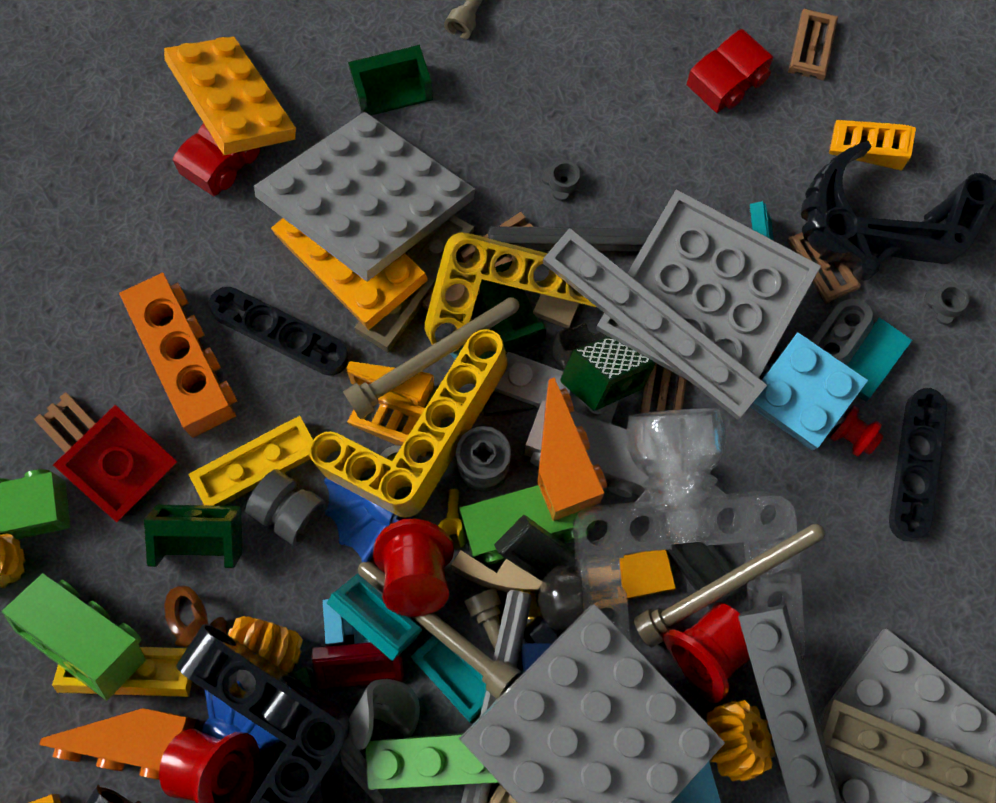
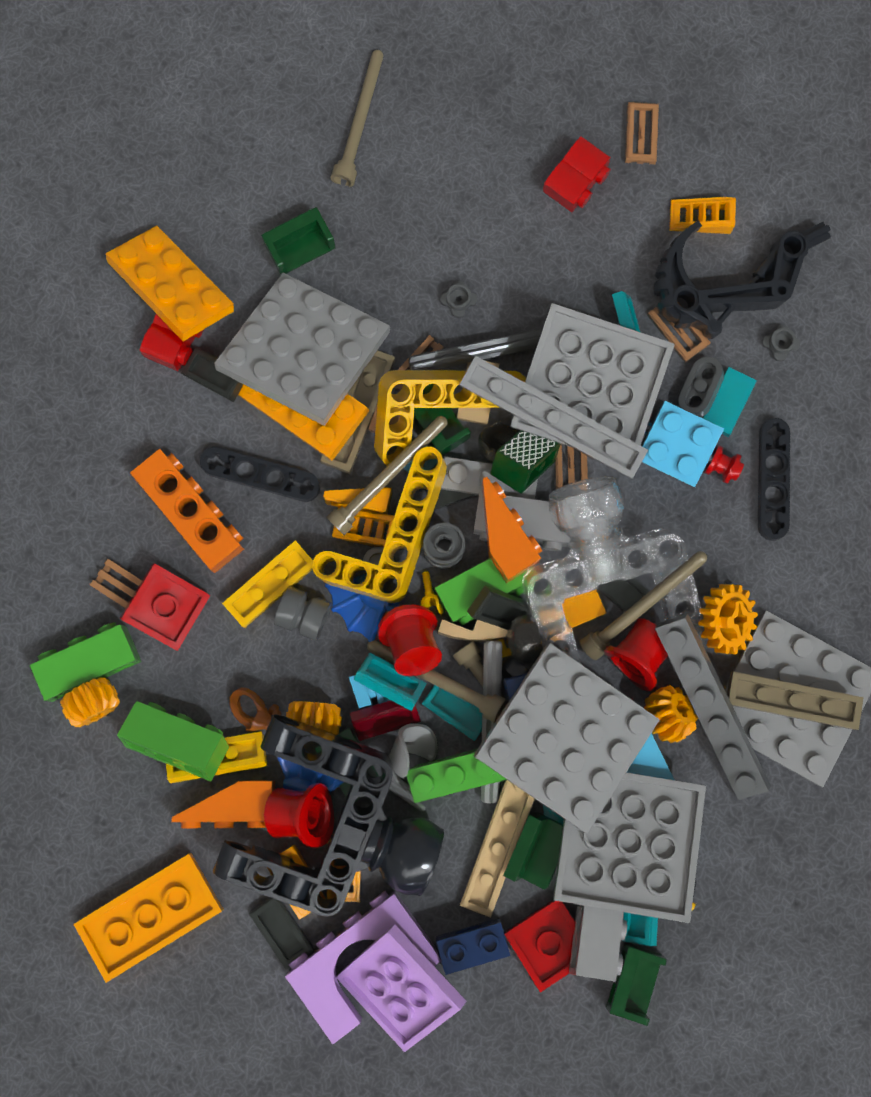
camera: 10 degrees left, 10 degrees up
dark green panel [144,504,243,568] -> none
none -> pearl dark grey tile [181,347,243,403]
none -> light orange gear [698,584,758,654]

